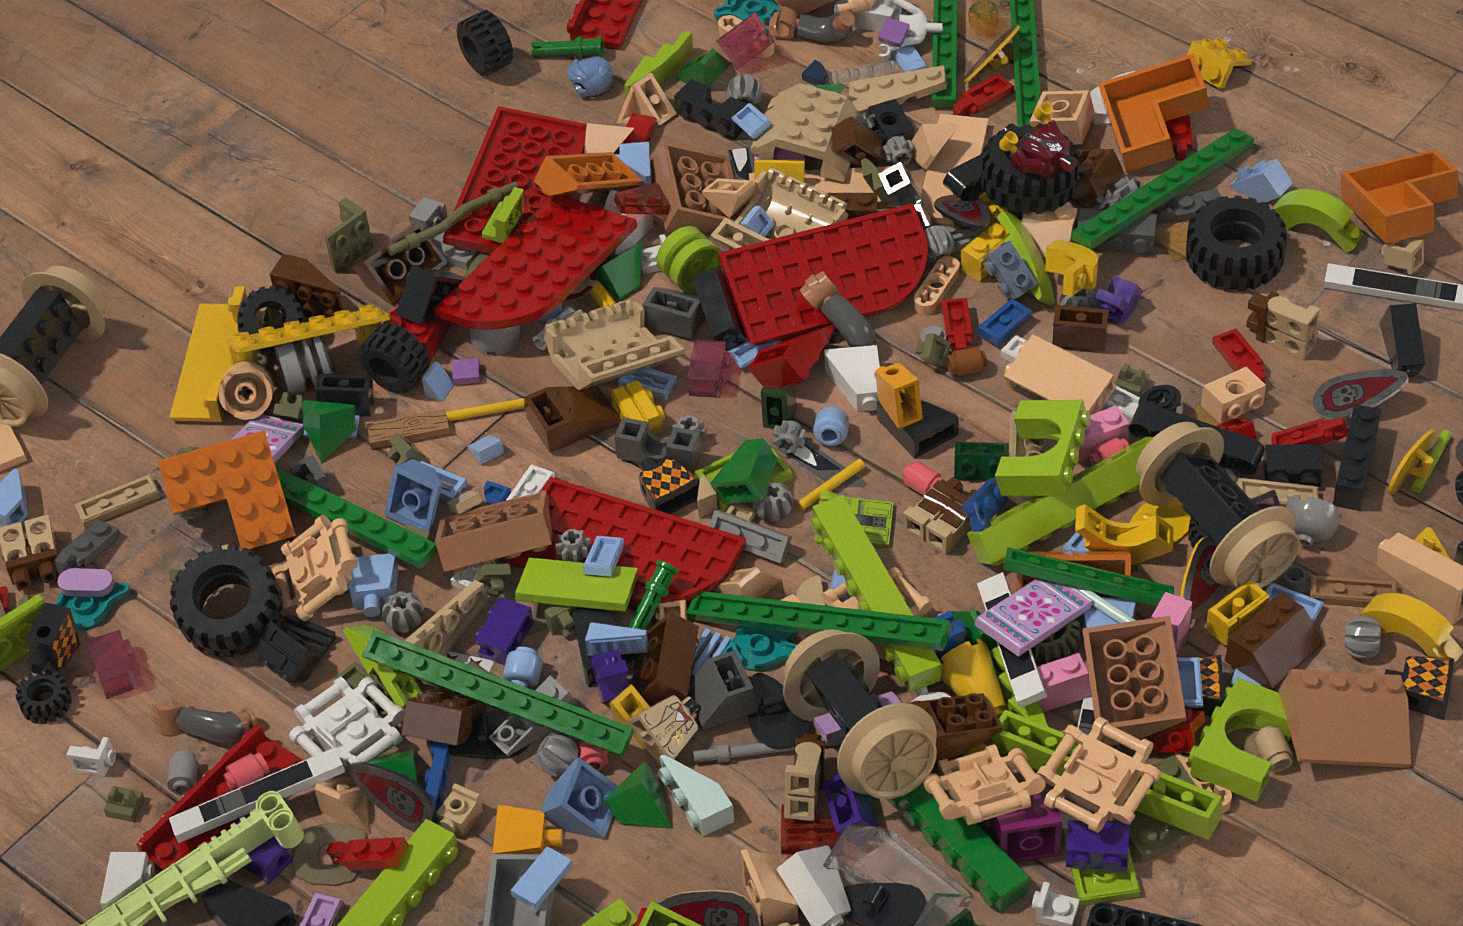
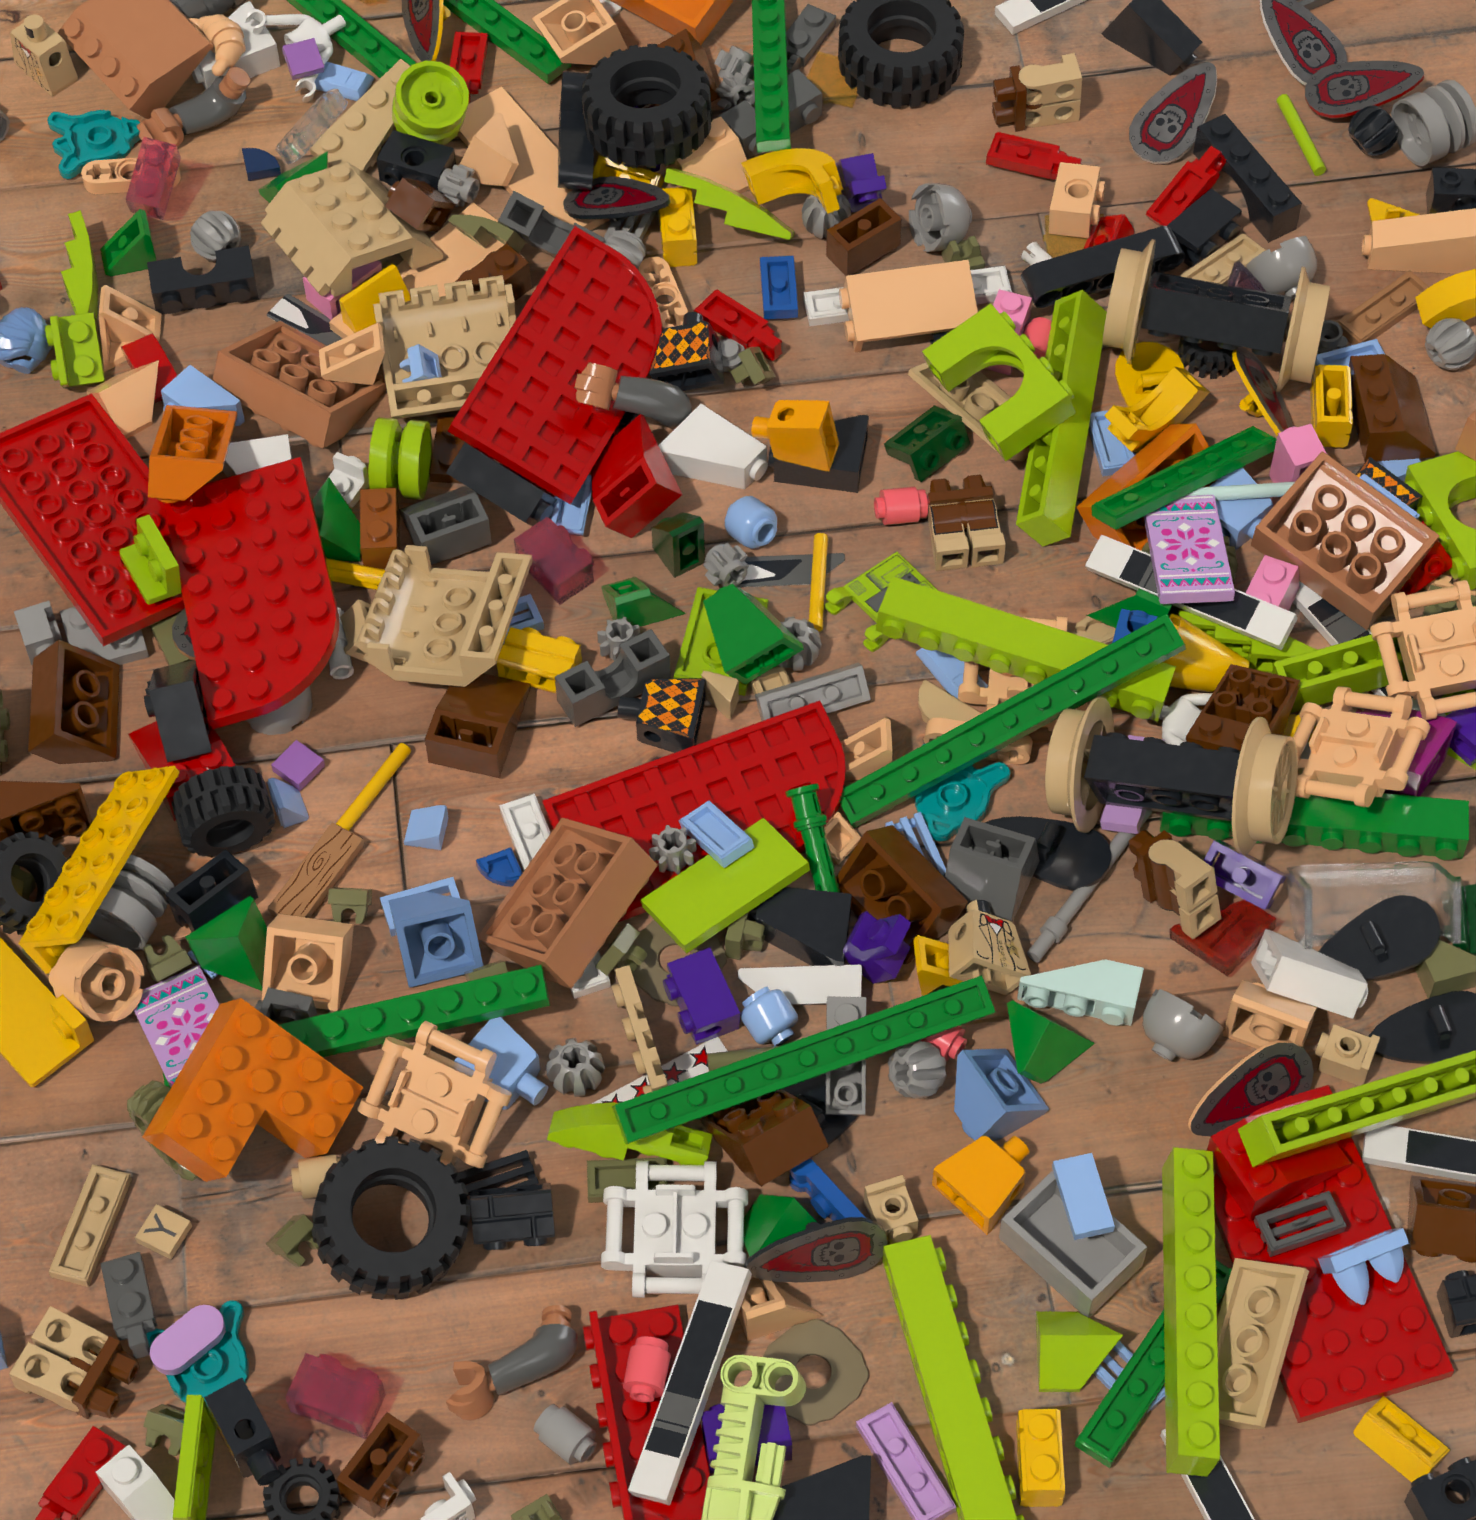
camera: 50 degrees left, 10 degrees up
red hinge [326,837,409,870] -> none
olive bar [387,182,519,256] -> none
tan tile [446,491,482,514] -> none
light blue slope [585,622,649,656] -> none
clear red wing [614,183,670,215] -> none
light blue tile [731,103,771,139] -> none
dark grey plate [854,113,875,128] -> none
dark orange brick [946,346,987,377] -> none
blue plate [962,477,1009,532] -> none
sand blue bracket [983,241,1037,299] -> none
dark red torso [999,101,1077,178] -> none
black gear [1138,385,1181,412] -> none
yellow shield [1387,429,1437,496] -> none
none -> lime bracket [45,312,105,388]
none -> tan tile [135,1204,192,1259]
none -> light nougat slope [262,914,354,1011]
none -> reddish brown brick [336,1412,425,1518]
none -> dark orange brick [360,488,400,570]
none -> lime wheel [392,61,469,145]
none -> green slope [601,577,687,627]
none -> black torso [650,312,724,391]
none -> white sticker [738,964,862,1004]
none -> light grey cylinder [909,183,972,252]
none -> light grey cylinder [1142,989,1223,1062]

